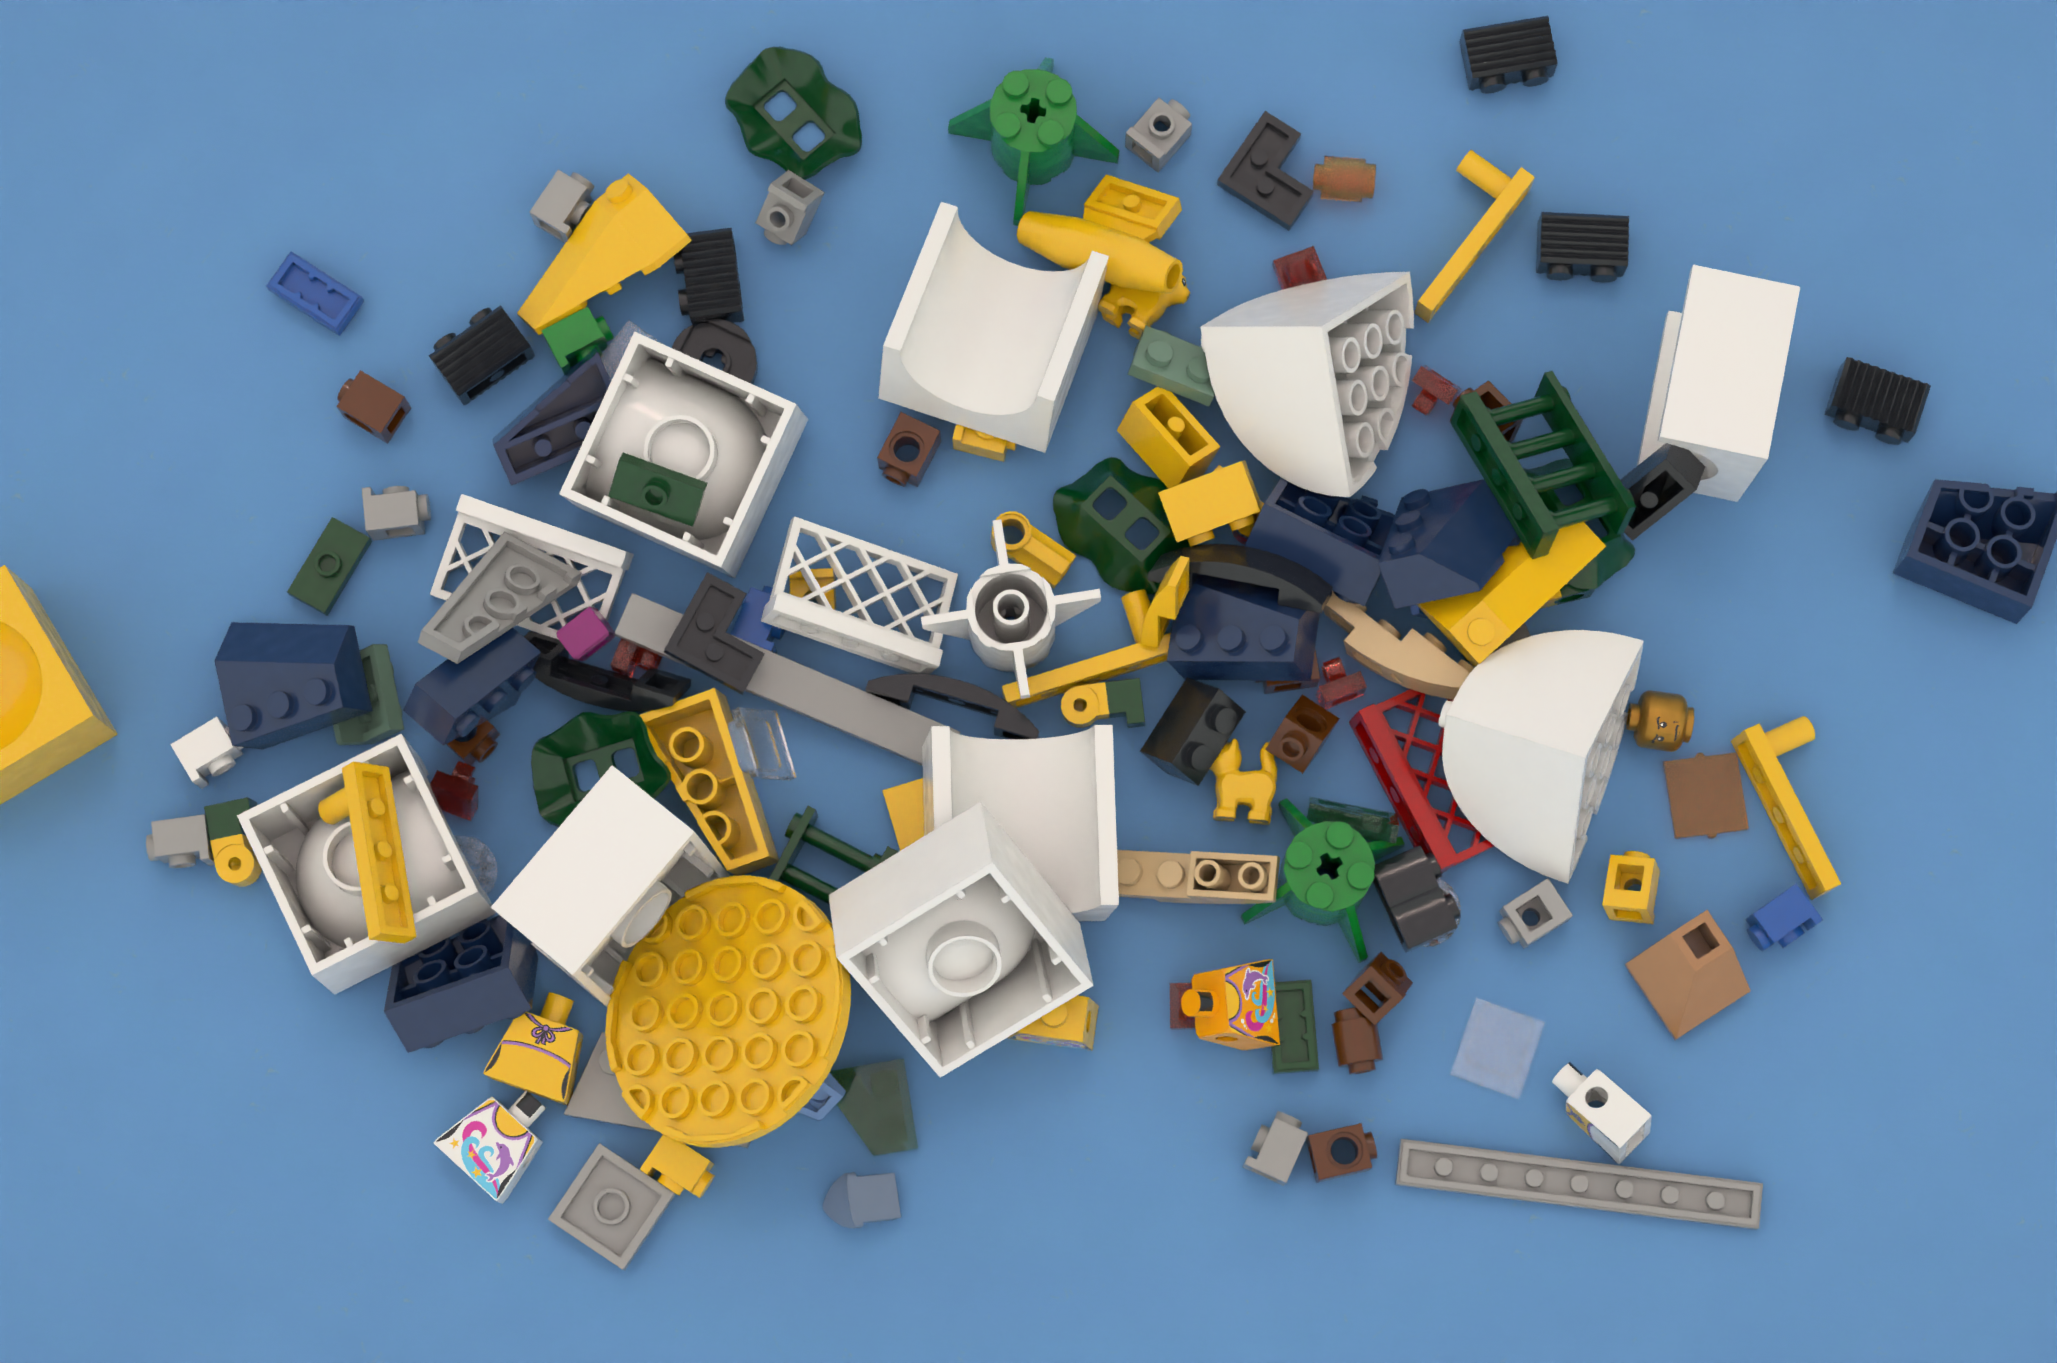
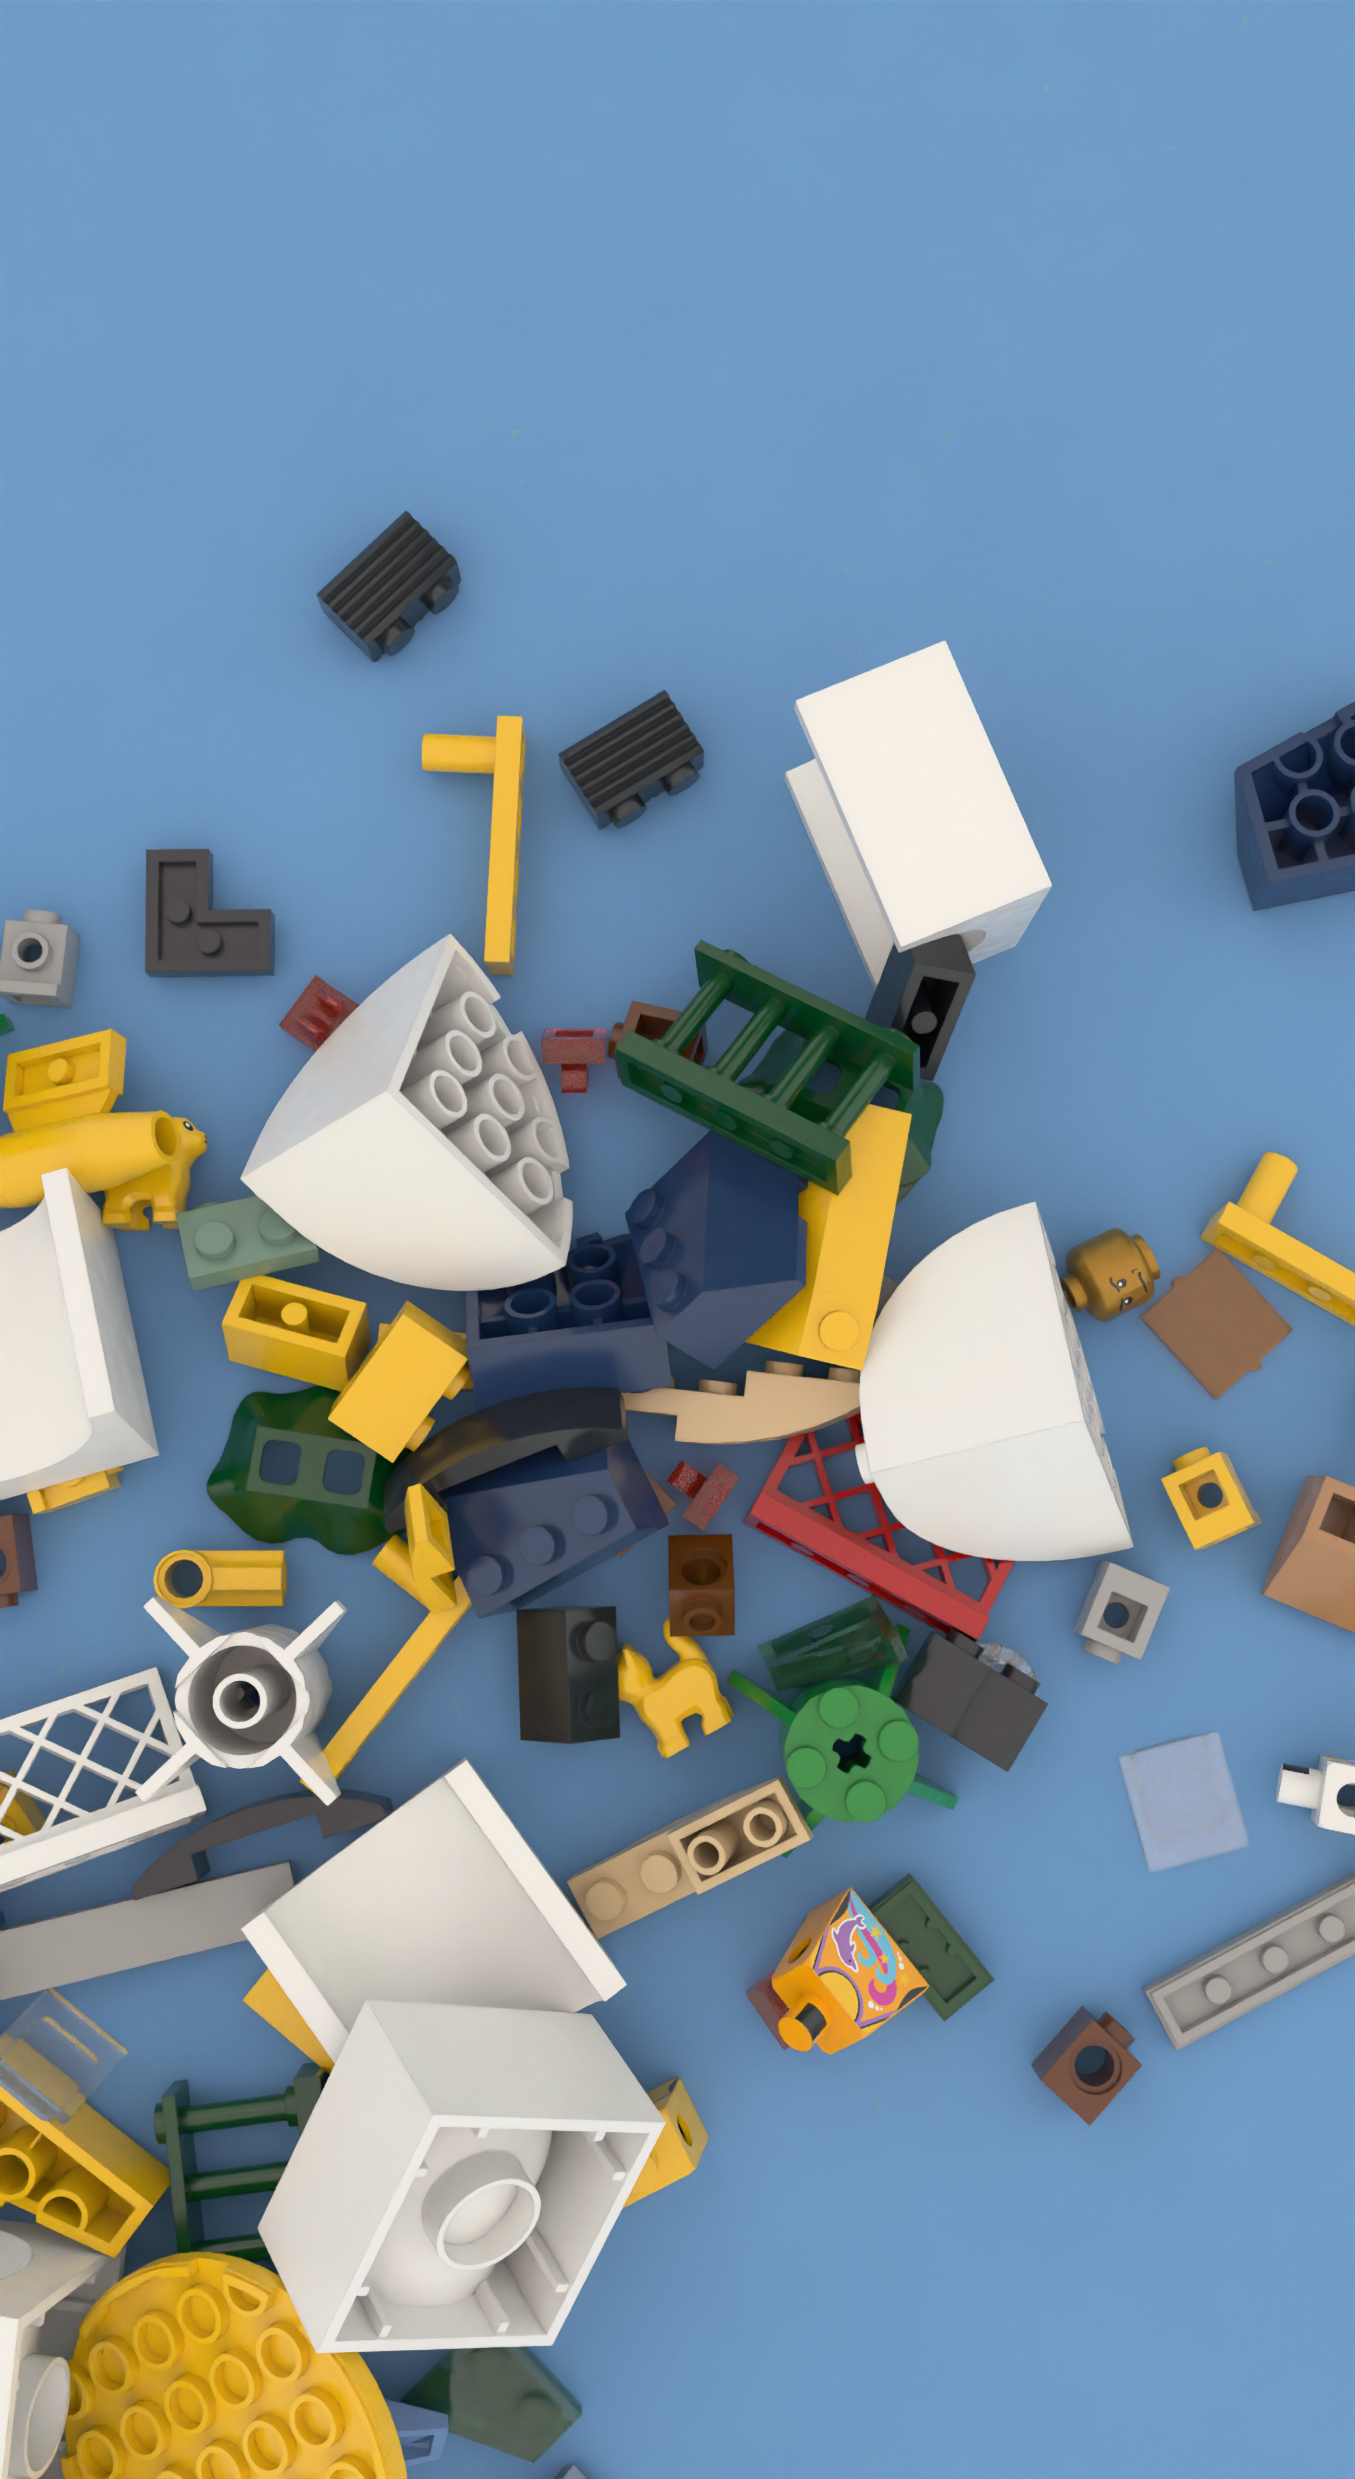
camera: 35 degrees left, 5 degrees up
leg [1061,678,1145,728] -> none
light grey brick [1243,1111,1308,1186] -> none
clear orange brick [1312,155,1376,202] -> none
reddish brown brick [1331,1007,1383,1075] -> none
reddish brown brick [1342,952,1413,1025] -> none
black brick [1824,357,1931,445] -> none

